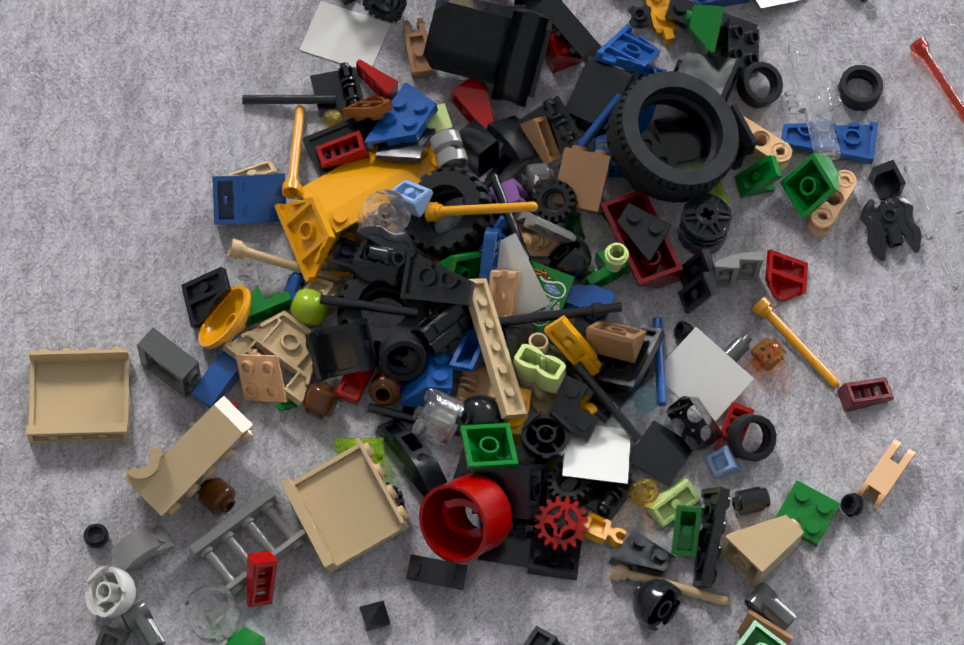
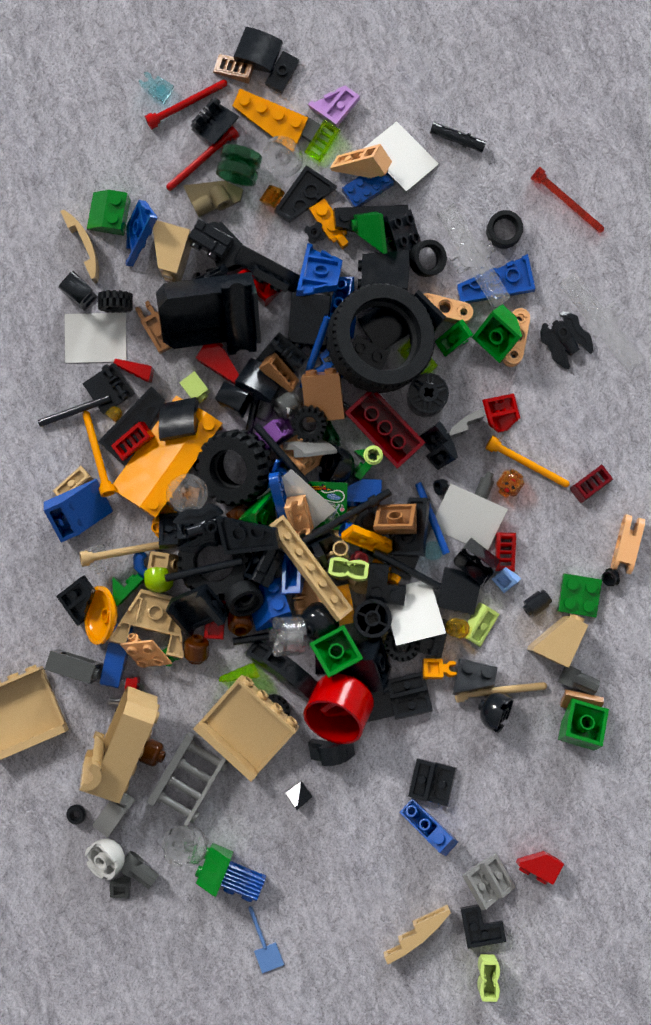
camera: 15 degrees left, 20 degrees up
red slope [247,551,278,607] -> none
light orange wing [274,197,336,283] -> none
dark orange wing [342,94,393,121] -> none
blue wing [364,83,438,149] -> none
light blue slope [388,180,433,217] -> none
light orange piece [424,202,538,222] -> none
light grey wheel [430,129,469,171] -> none
red gear [534,496,589,552] -> none
black wing [617,203,671,265] -> none
green slope [671,504,702,557] -> none
black wing [693,487,731,588] -> none
black tyre [727,414,777,461] -> none
black panel [868,159,906,201] -> none

